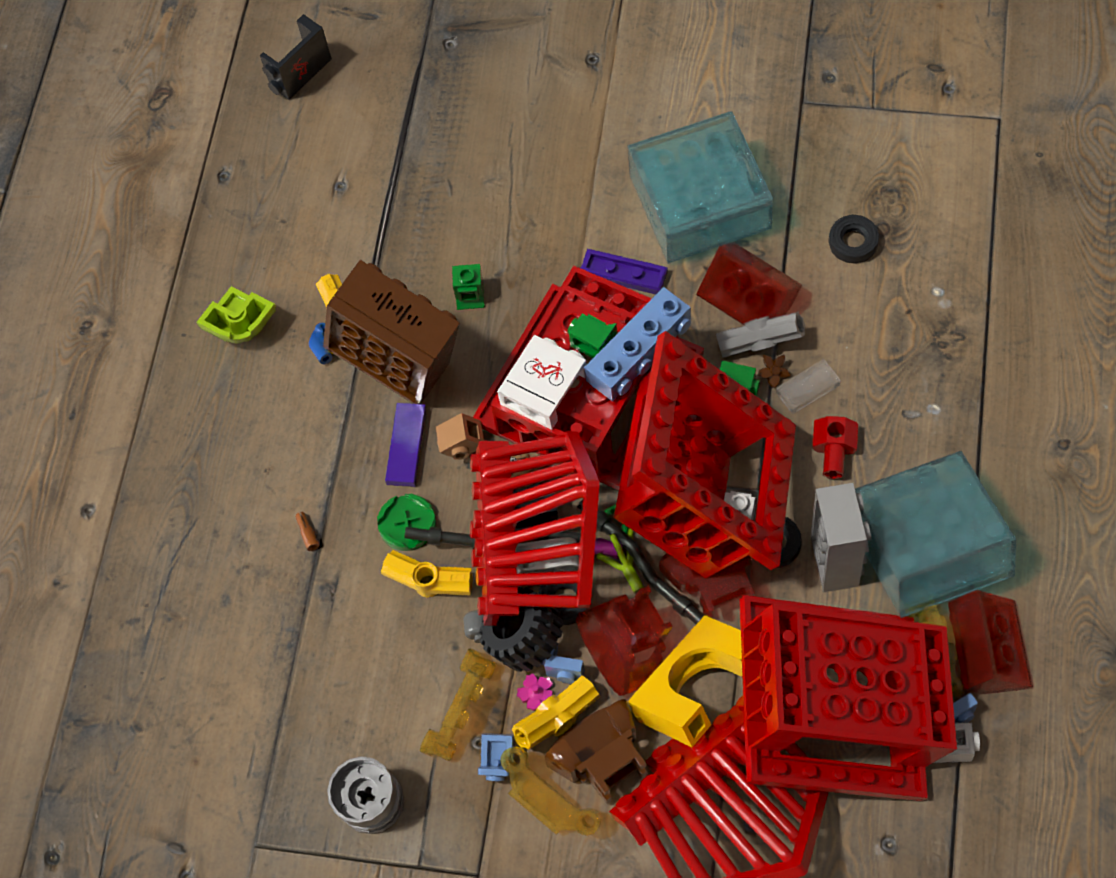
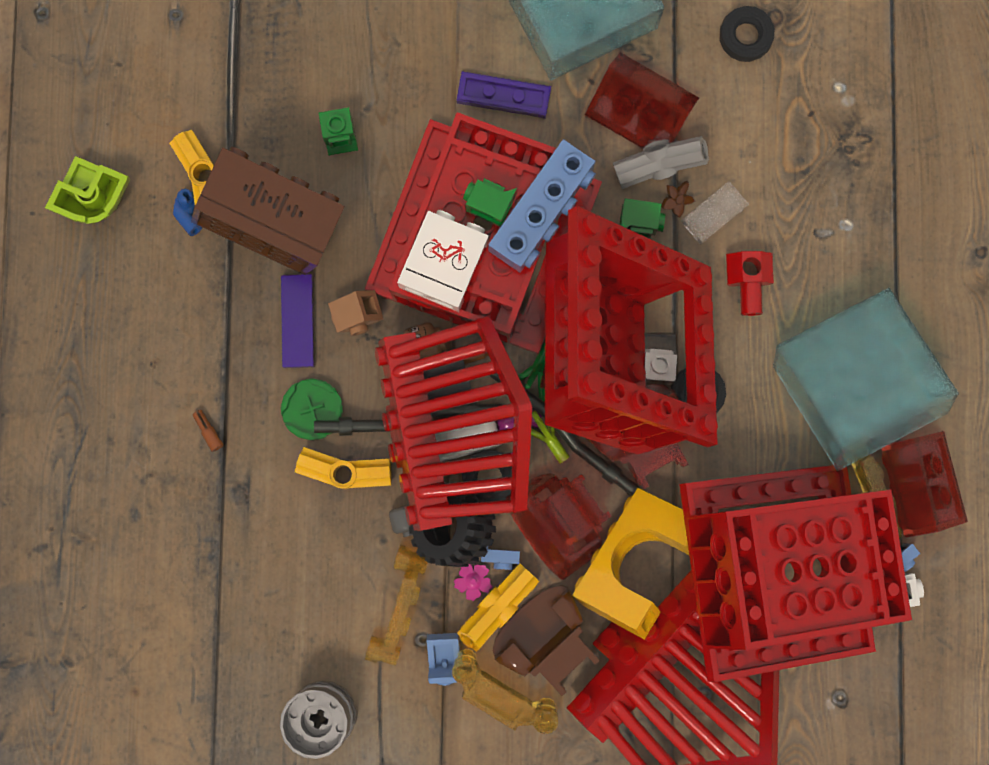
camera: 15 degrees left, 20 degrees up
light grey brick [811,483,871,593] -> none

